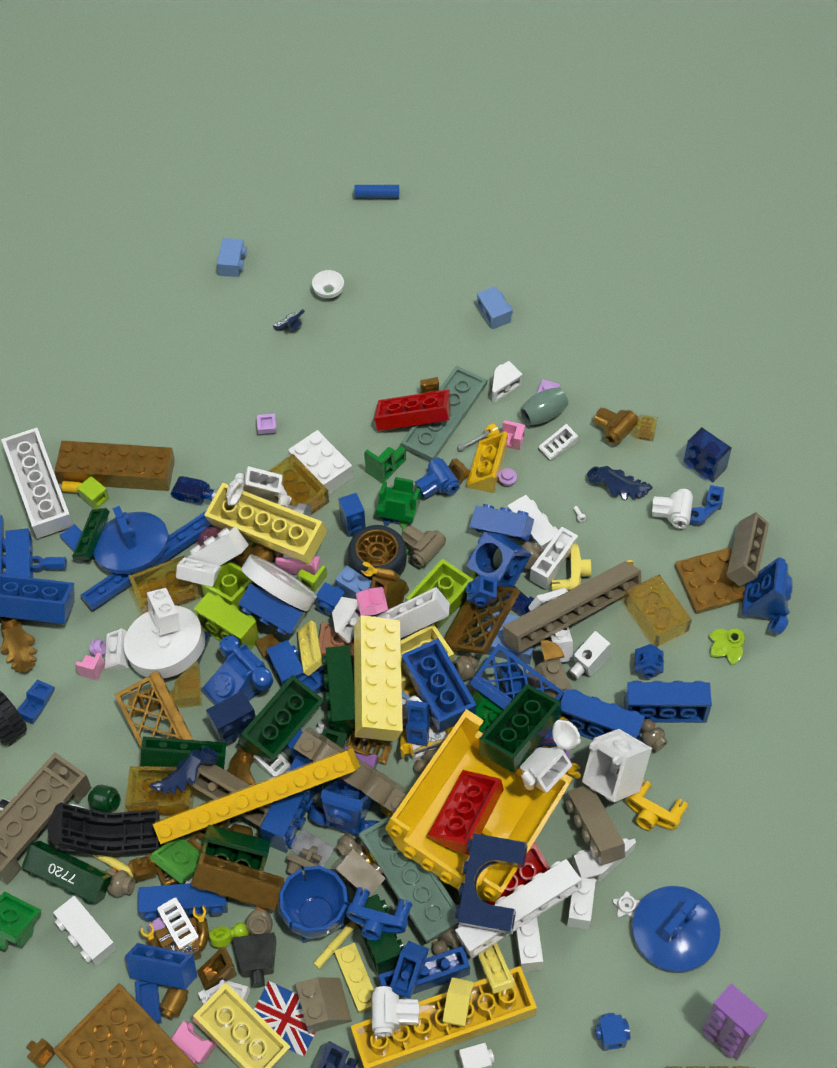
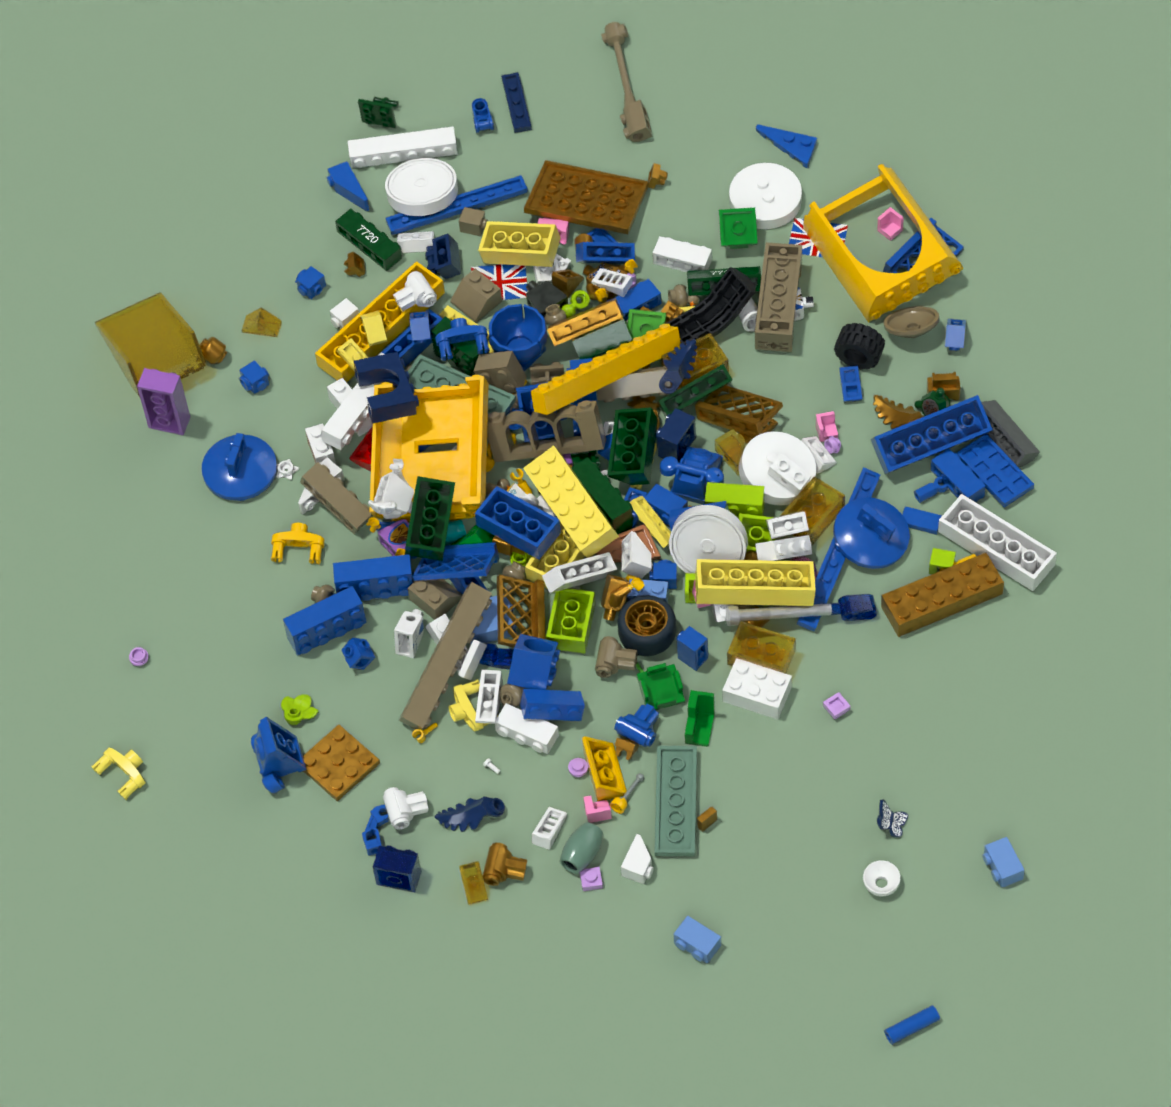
camera: 155 degrees right, 0 degrees up
dark green tile [72,508,110,560] -> none
dark green head [88,784,121,813] -> none
white torso [226,466,292,508] -> none
bright pink panel [356,587,388,616] -> none
red slope [374,389,450,431] -> none
blue slope [406,700,430,745] -> none
red slope [428,770,504,855] -> none
blue brick [466,574,497,607] -> none
pearl gold tile [541,640,565,662] -> none
white container [582,729,652,802] -> none
clear yellow brick [624,574,692,647] -> none
dark tan brick [726,512,769,587] -> none

